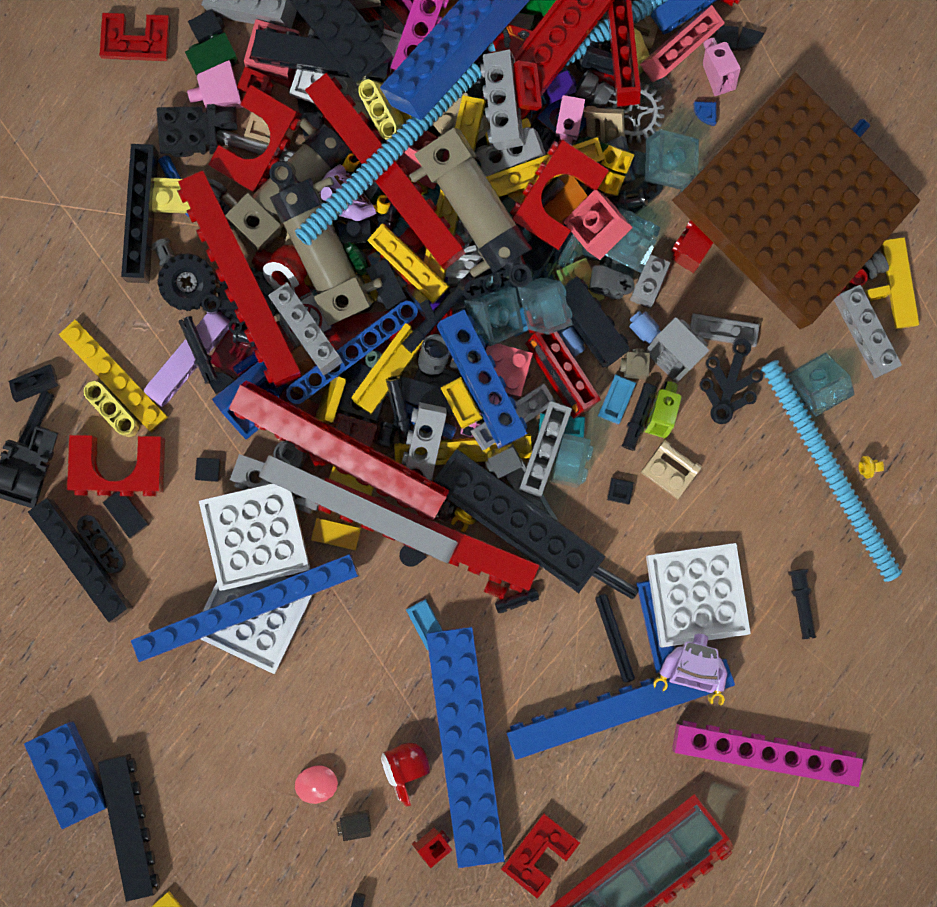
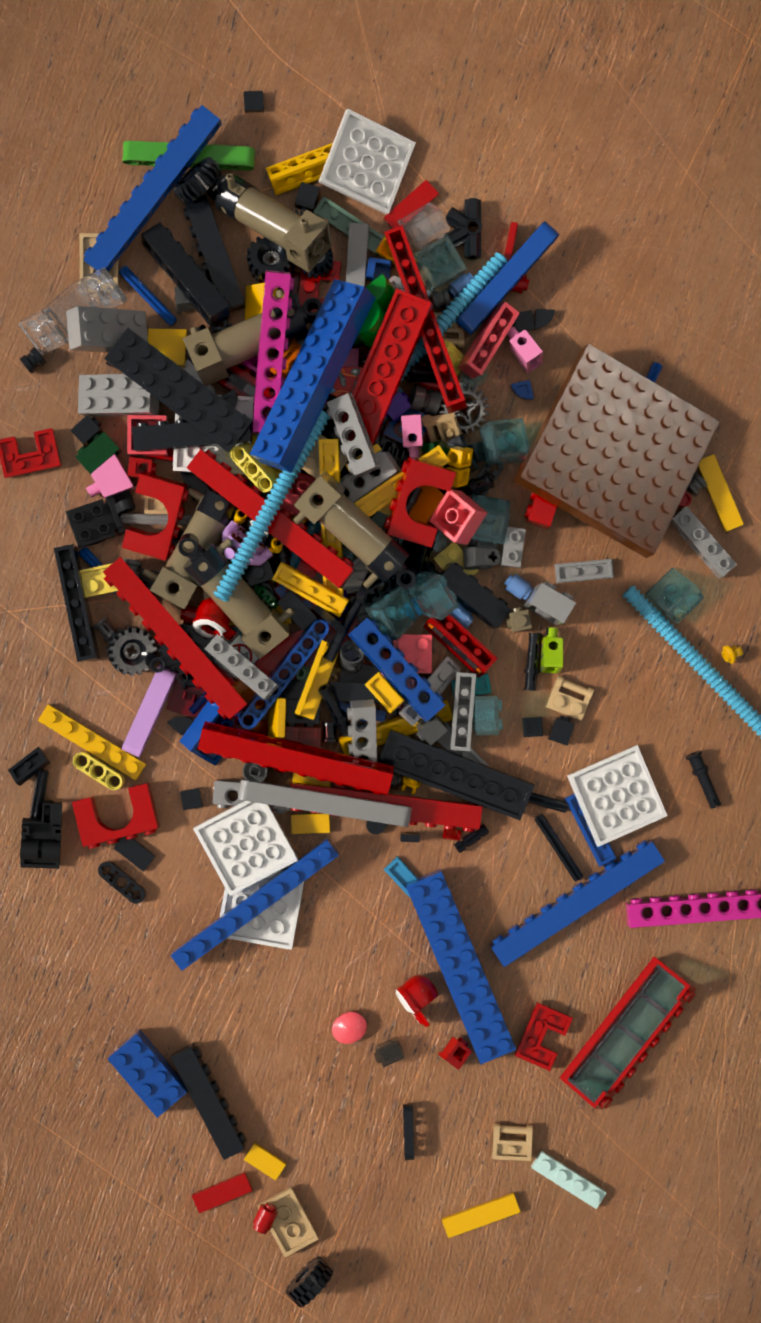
camera: 15 degrees left, 5 degrees up
black brick [28,498,133,623] -> none
black pin [178,316,219,384] -> none
red plate [513,61,542,111] -> none
dark azure tile [598,374,636,425] -> none
lavender torso [653,634,727,705] -> none
black plant [699,339,763,424] -> none
yellow tile [865,285,891,302] -> none
none -> black tile [400,832,420,843]
none -> black brick [547,715,575,746]

